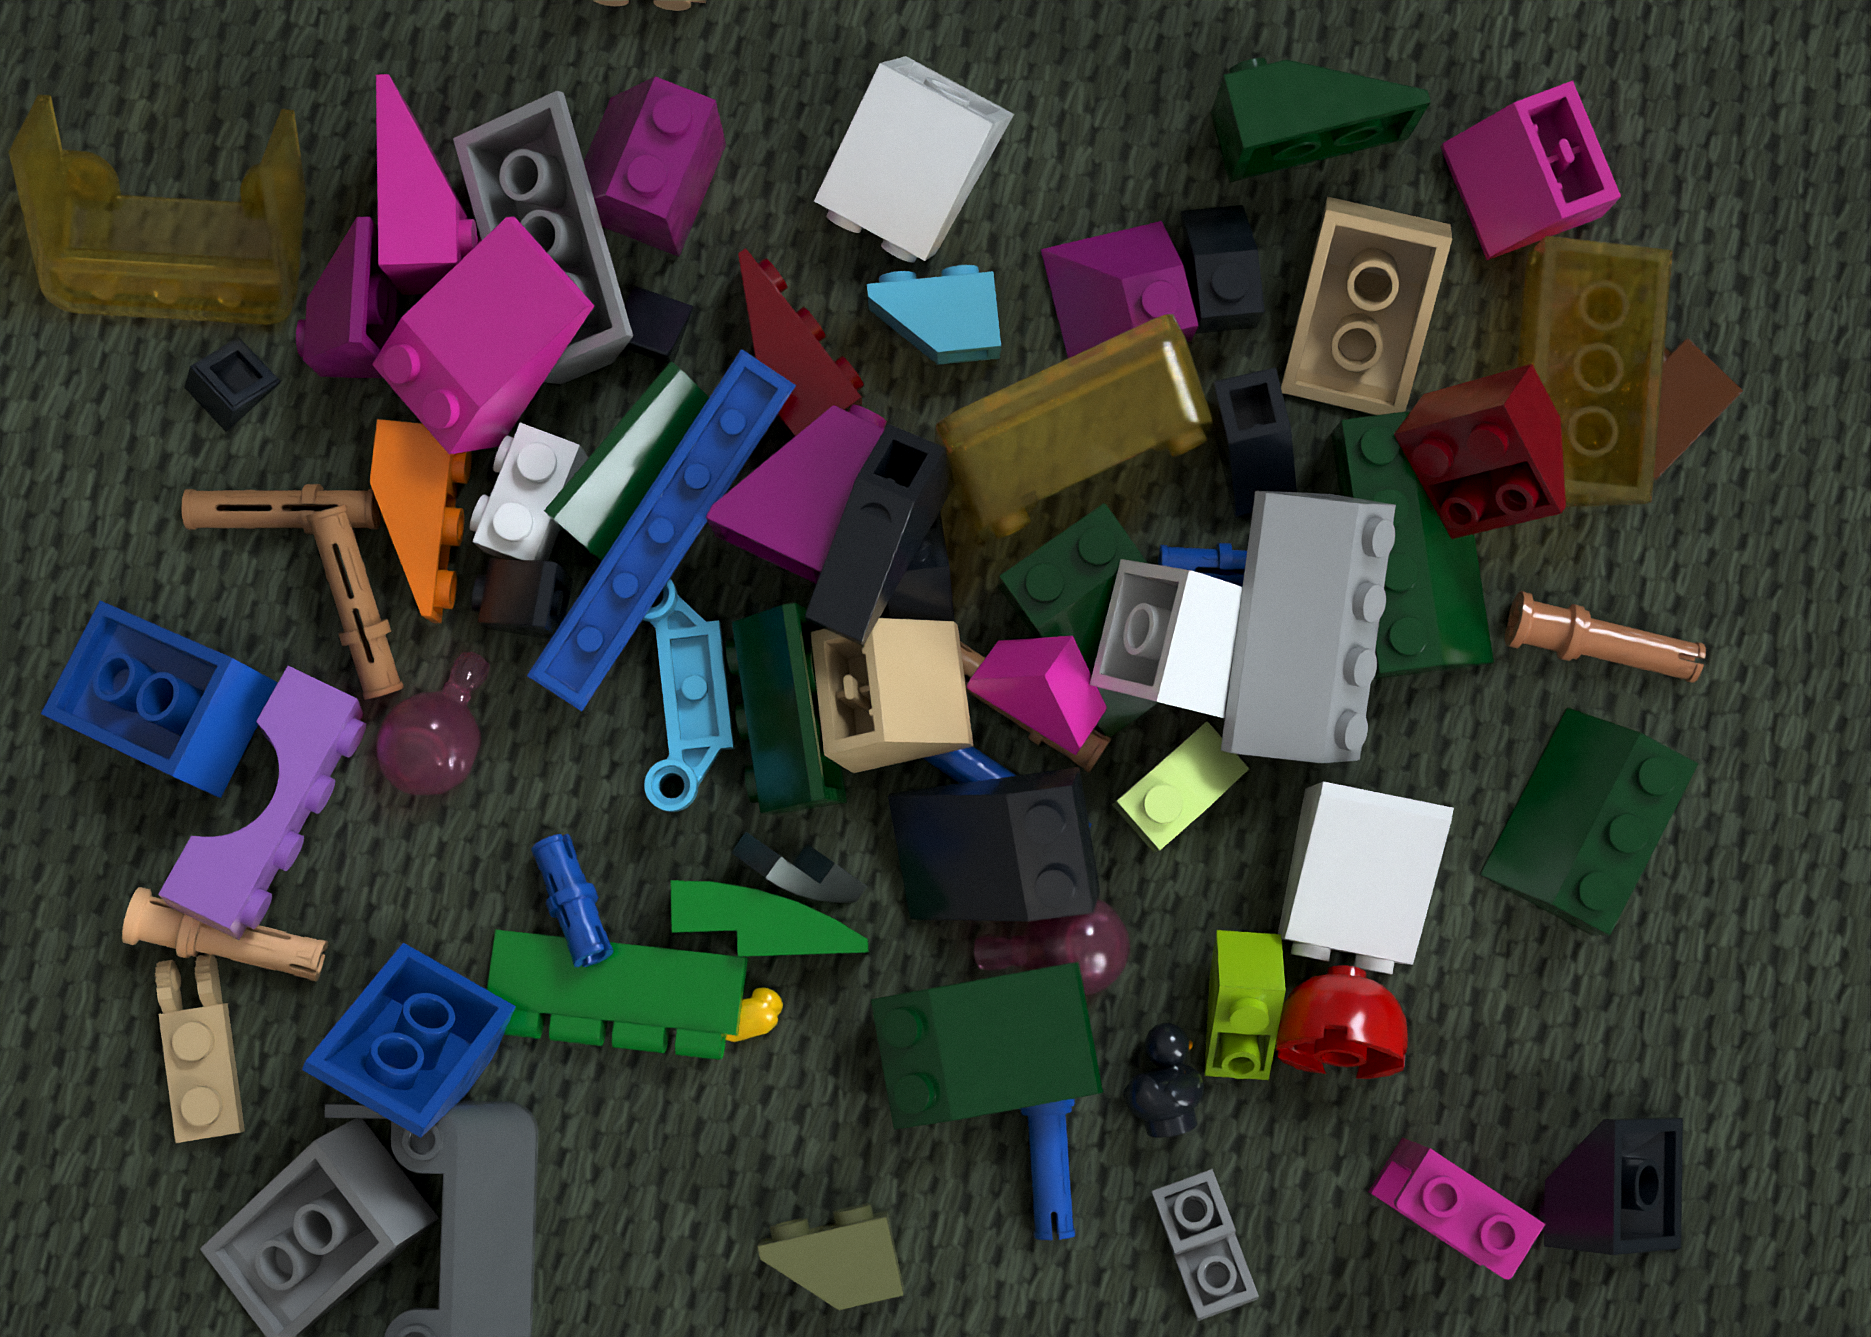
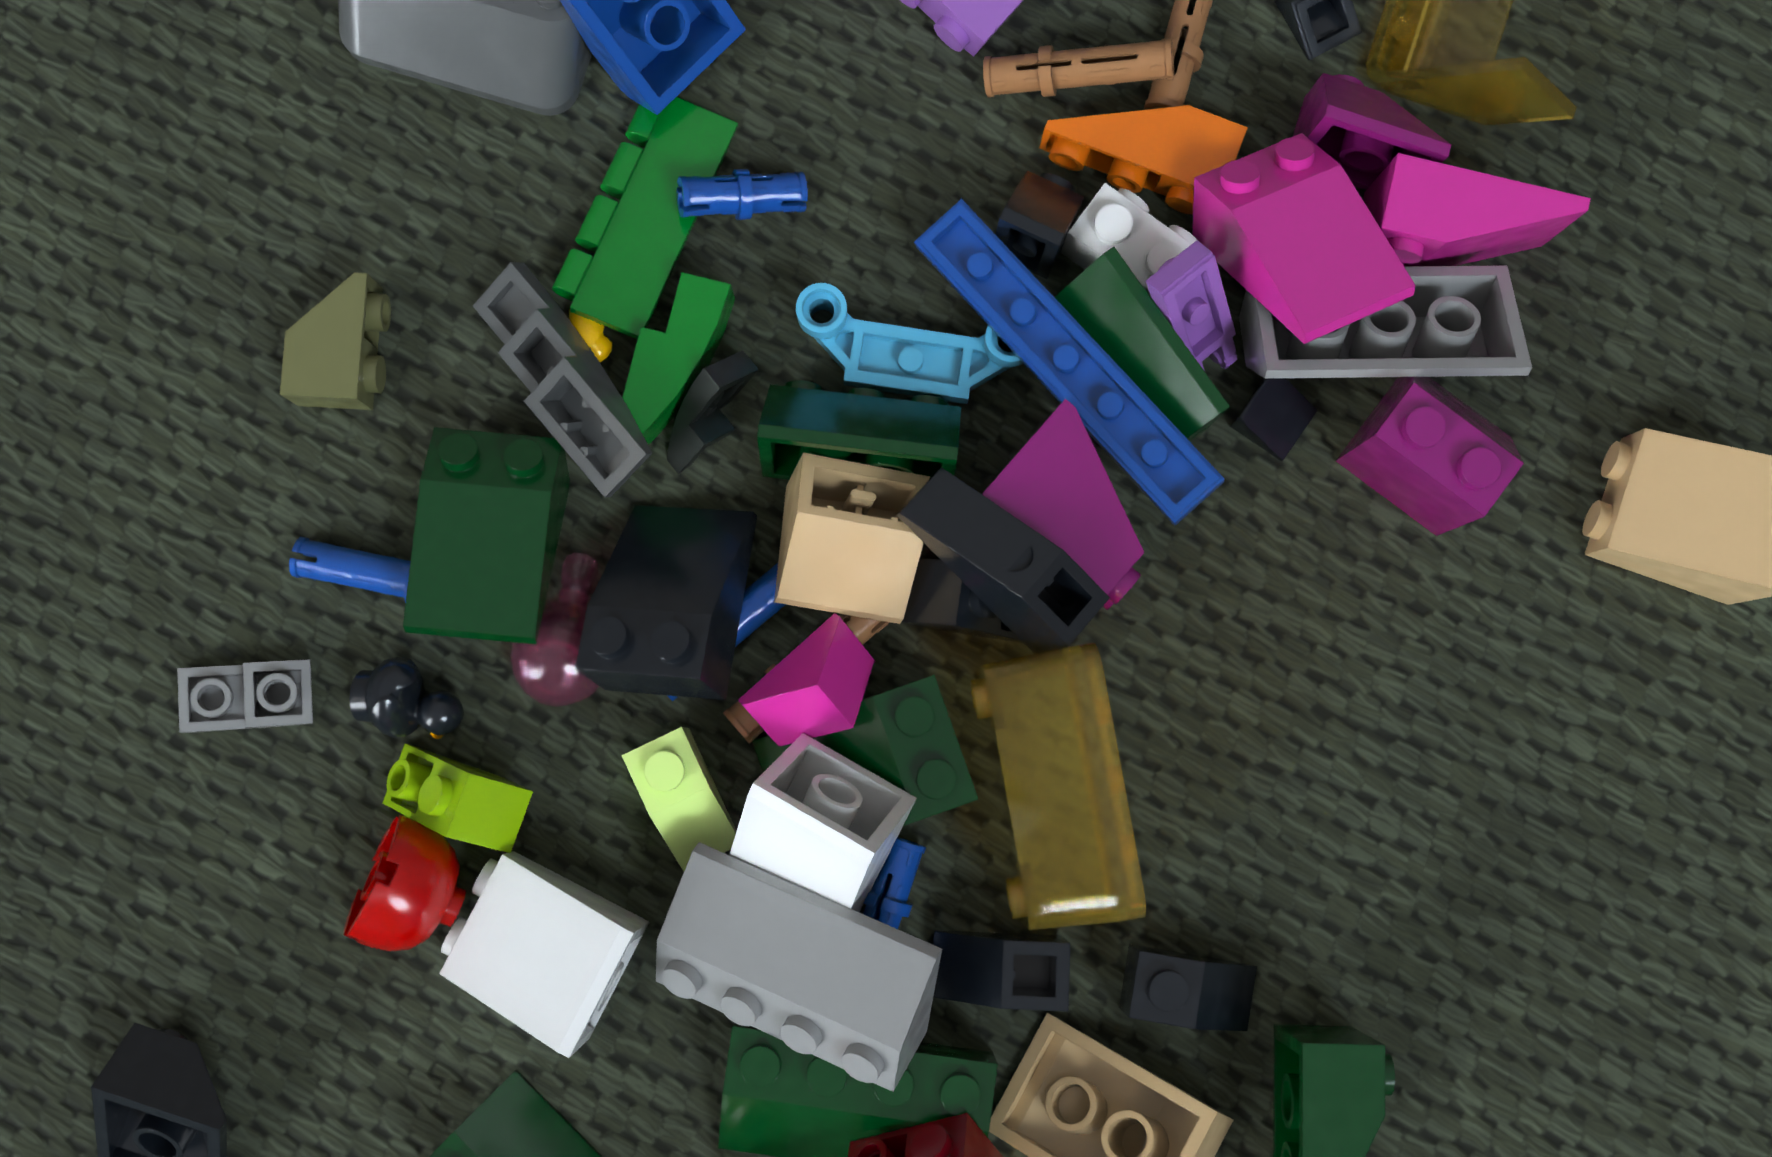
camera: 105 degrees right, 0 degrees up
clear pink hair [376,651,490,795] -> none
dark red slope [738,248,864,439] -> none
white slope [814,56,1014,263] -> none
medium azure slope [867,265,1001,365] -> none
magenta slope [1041,221,1199,370] -> none
dark pink panel [1368,1137,1545,1279] -> none
none -> dark grey slope [473,262,652,498]
none -> medium lavender hinge [1146,240,1237,371]

